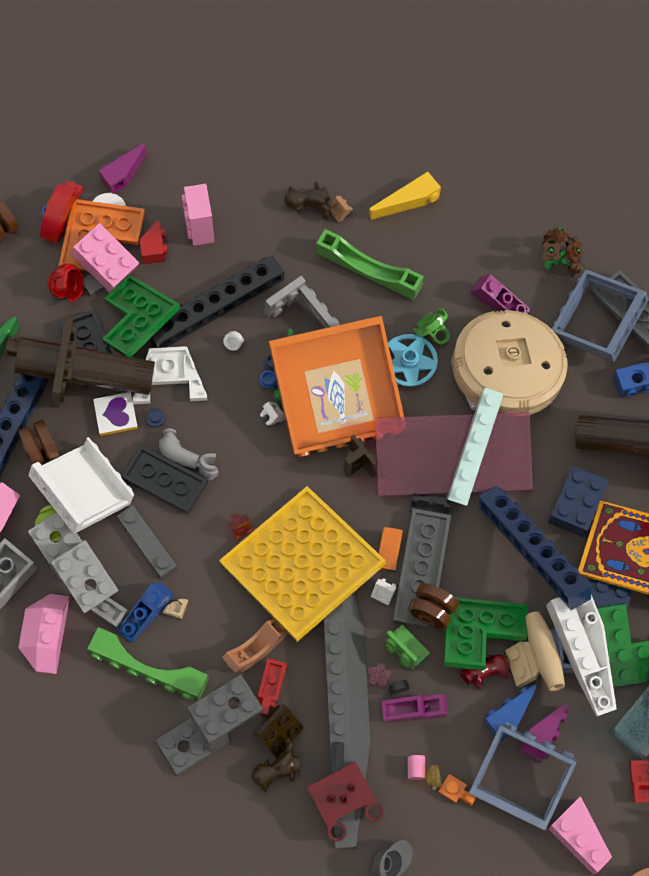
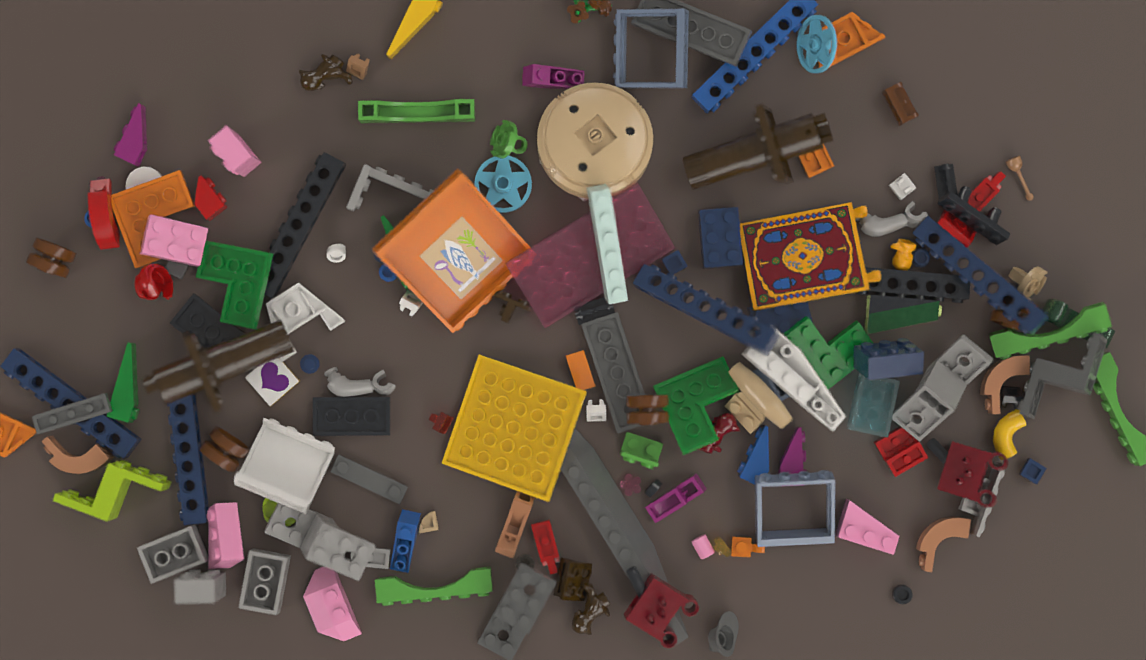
camera: 30 degrees left, 20 degrees up
none -> dark blue plate [661,250,688,275]

